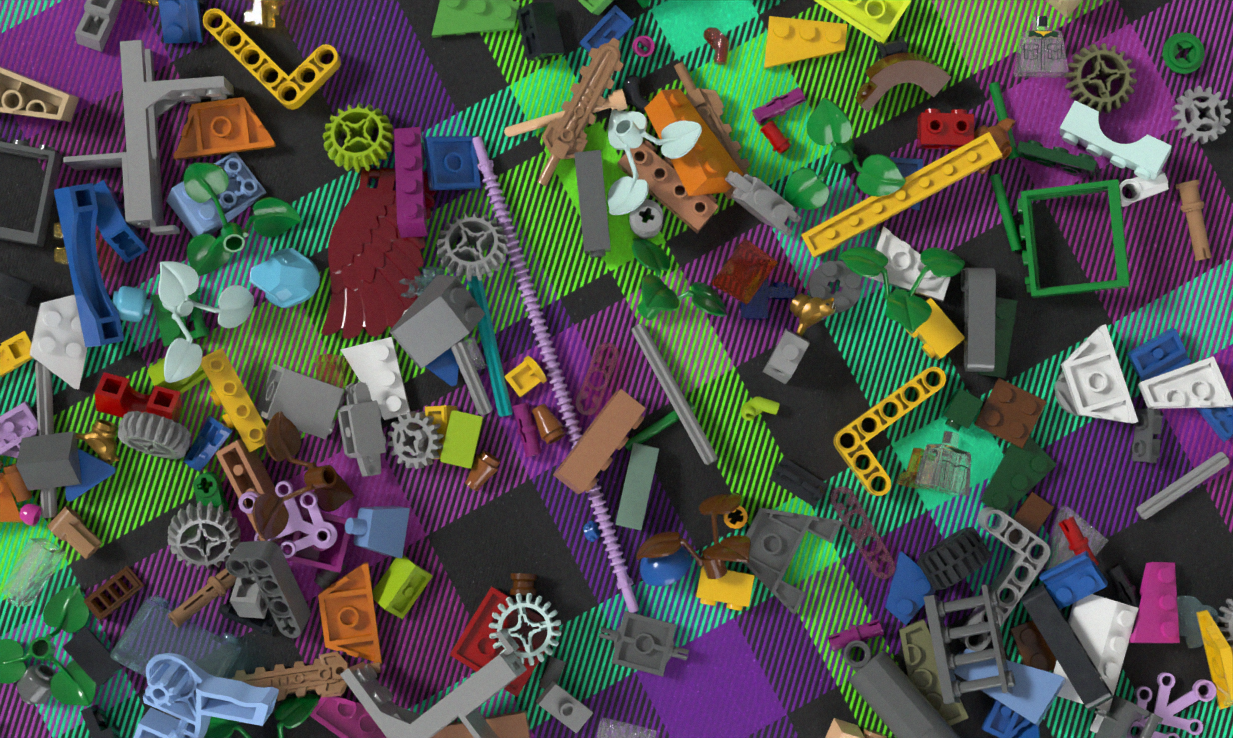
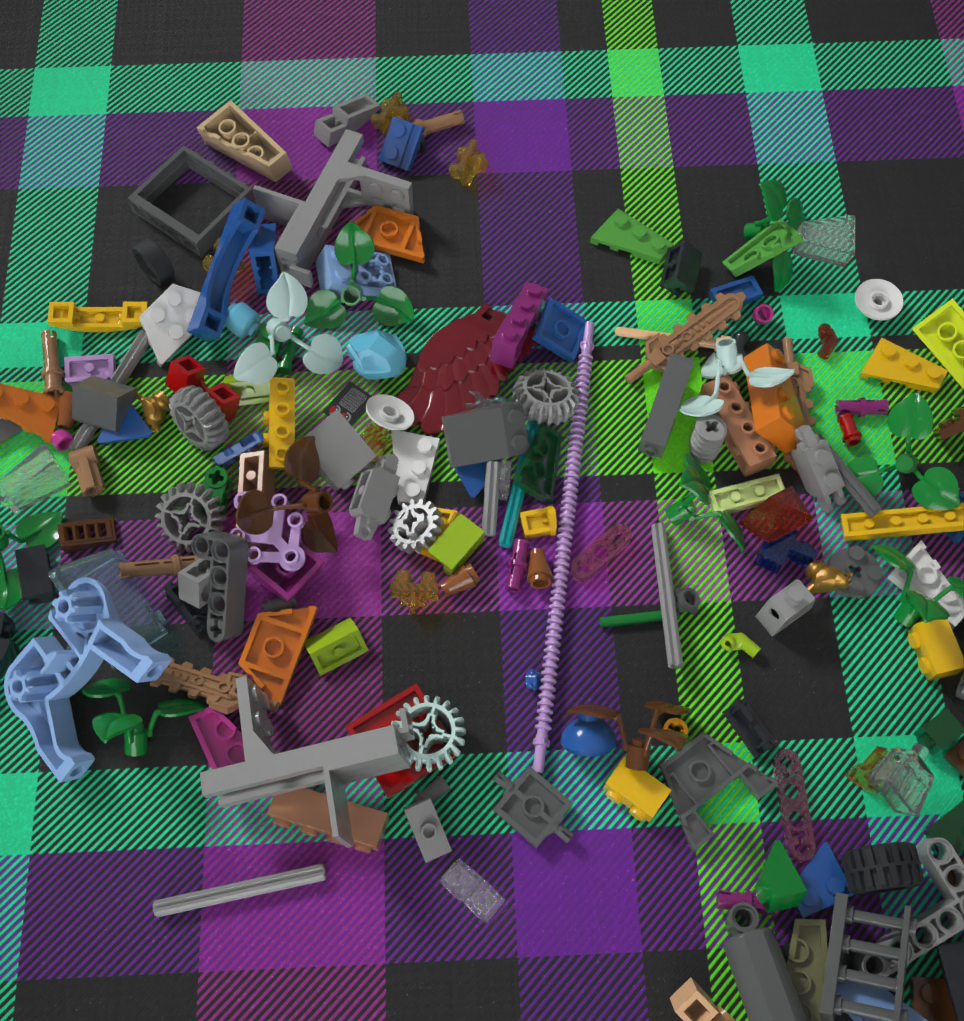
camera: 25 degrees right, 20 degrees down
yellow beam [203,8,341,110] -> none
lime gear [323,103,394,173] -> none
medium blue torso [345,505,410,558] -> none
reddish brown wheel [510,573,537,595] -> none
nougat brick [553,389,646,494] -> none
sand green slope [615,442,659,530] -> none
yellow beam [833,367,946,496] -> none
none -> black sticker [323,382,372,425]
none -> white dish [366,394,414,430]
none -> clear yellow hips [390,570,439,614]
none -> dark green wing [512,424,562,504]
none -> dark grey plate [674,587,700,615]
none -> yellowish green tile [708,474,788,518]
none -> green slope [755,840,807,914]
none -> dark grey axle [818,434,882,517]

